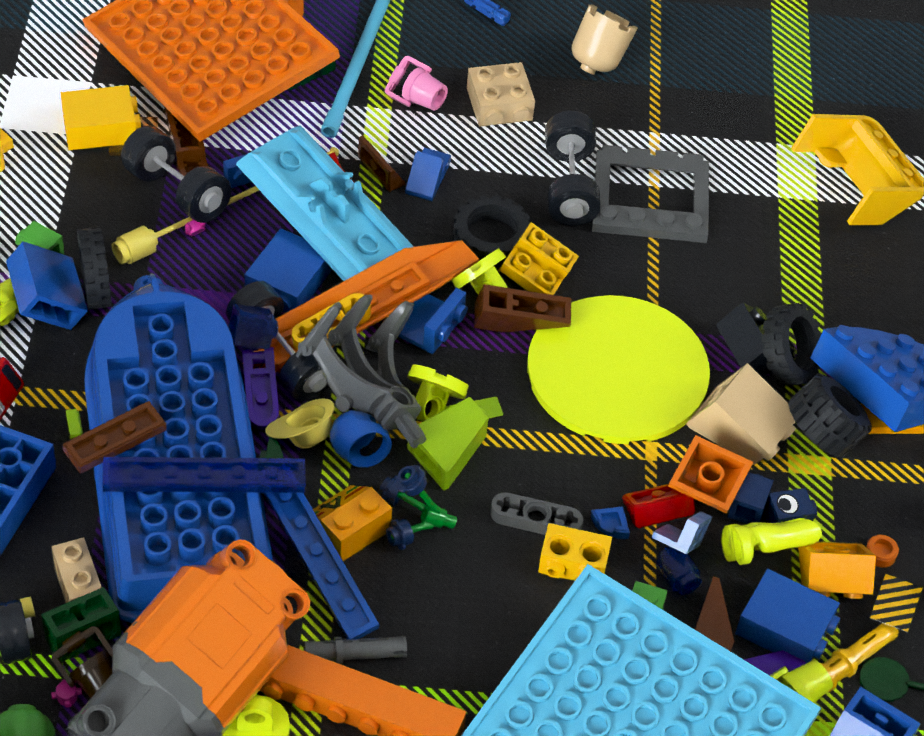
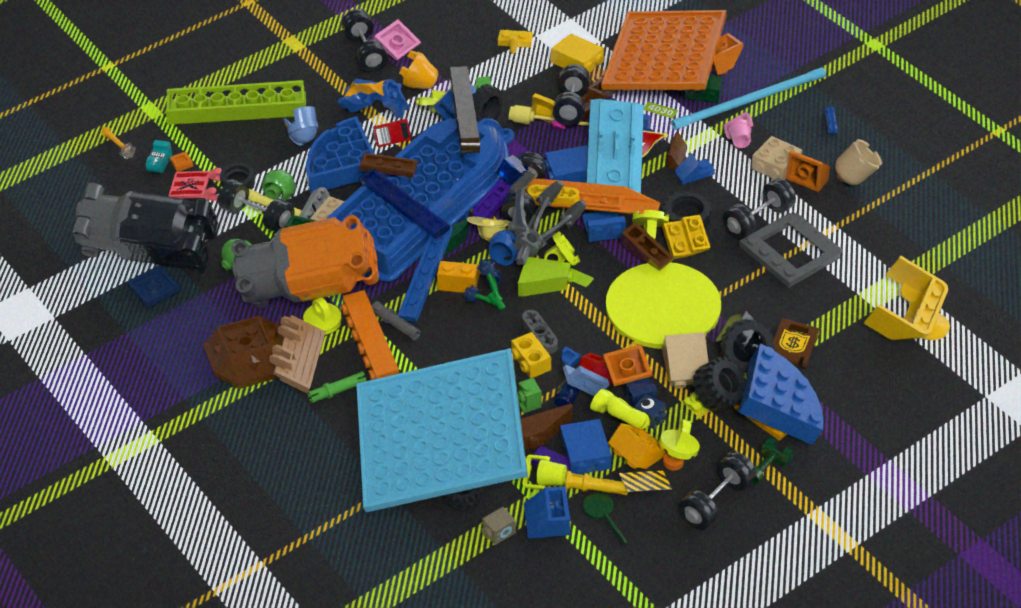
camera: 55 degrees right, 5 degrees down
none -> light grey beam [299,187,330,219]
none -> beam [450,66,480,154]
none -> yellow slope [532,93,554,123]
none -> lime sticker [644,101,679,119]
none -> neon yellow tile [659,419,700,460]
none -> neon yellow plate [685,392,704,412]
none -> reddish brown container [773,318,820,368]
none -> orange slope [786,150,830,192]

